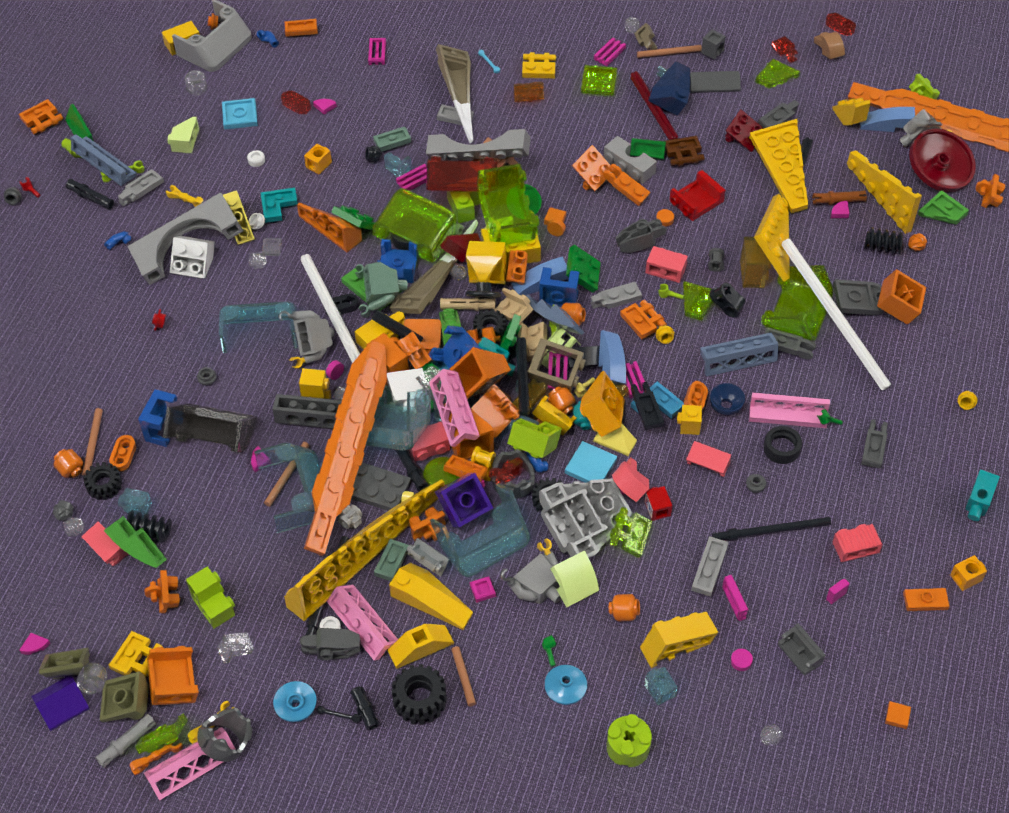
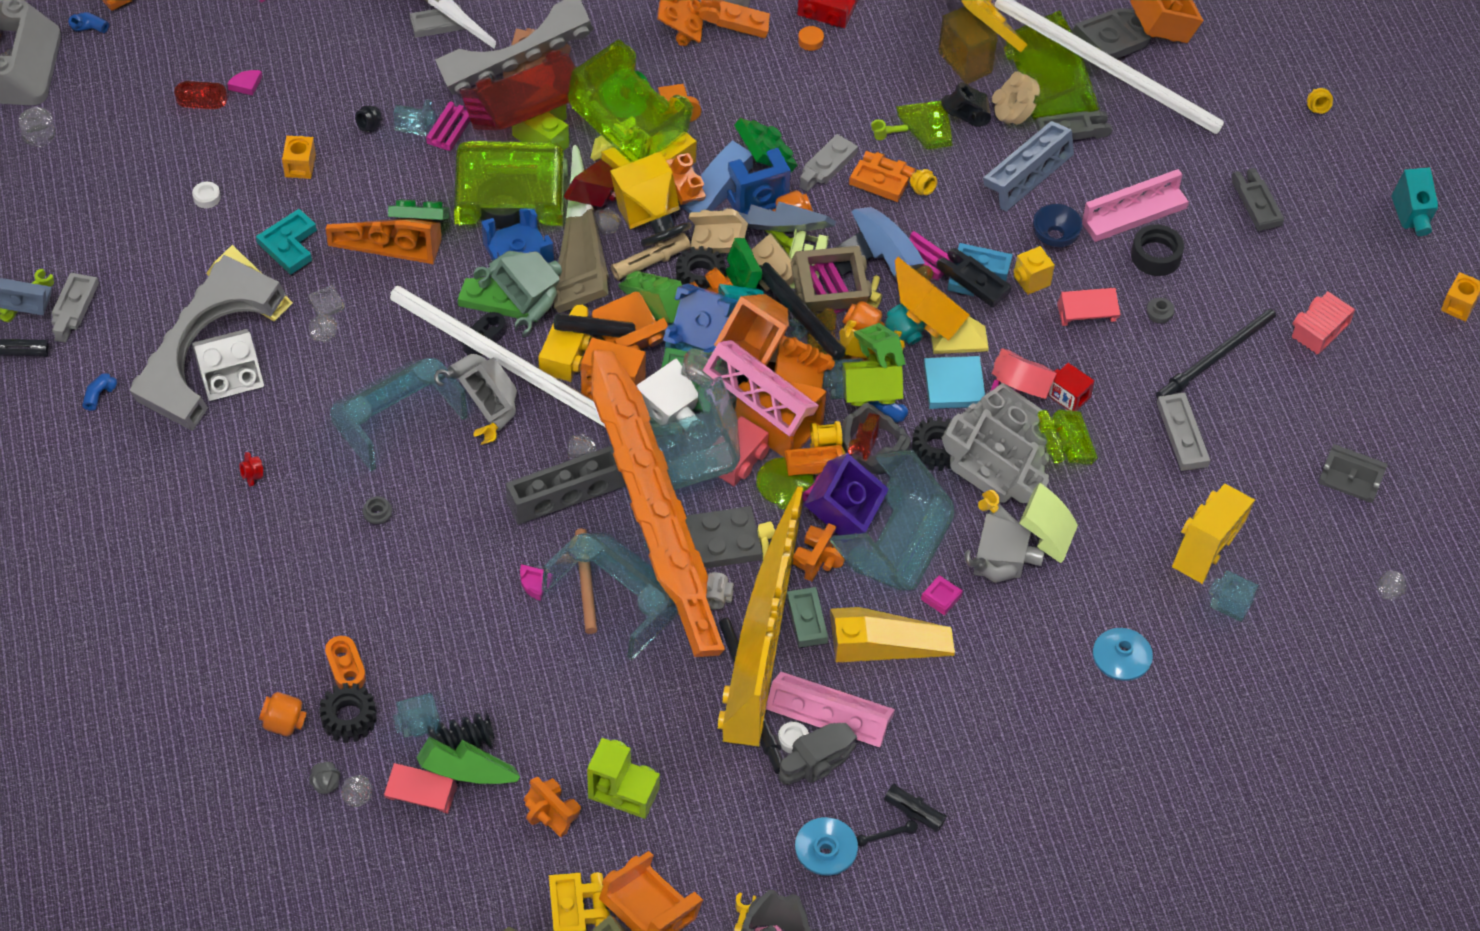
camera: 35 degrees left, 0 degrees up
nougat bar [82,408,103,476] -> none
blue panel [138,389,182,447] -> none
clear smoke windscreen [163,403,257,453] -> none
yellow piece [166,185,204,207] -> none
yellowish green slope [168,117,199,153] -> none
clear bracket [218,632,254,664] -> none
medium azure tile [222,98,258,130] -> none
white plate [248,213,265,230] -> none
yellow brick [299,368,331,399] -> none
dark pink tile [326,360,344,380] -> none
sand green plate [373,126,411,152] -> none
yellow slope [388,624,454,669] -> none
black tyre [392,664,447,725] -> none
black pin [393,440,429,492] -> none
orange hips [397,331,432,369] -> none
light grey hinge [406,538,450,577] -> none
nougat bar [451,646,476,707] -> none
green hand [542,635,556,667] -> none
lime brick [607,714,652,767] -> none
orange head [608,594,640,621] -> none
dark grey hinge [616,219,667,253] -> none
coral brick [645,246,688,283] -> none
orange plate [684,381,708,409] -> none
dark grey bush [708,248,724,272] -> none
dark pink tile [722,575,748,621] -> none
dark pink tile [731,649,753,671] -> none
green hand [817,409,843,425] -> none
dark pink tile [826,579,850,604] -> none
orange plate [903,588,950,611] -> none
none -> bright green hinge [854,323,906,368]
none -> tan plate [992,71,1040,125]

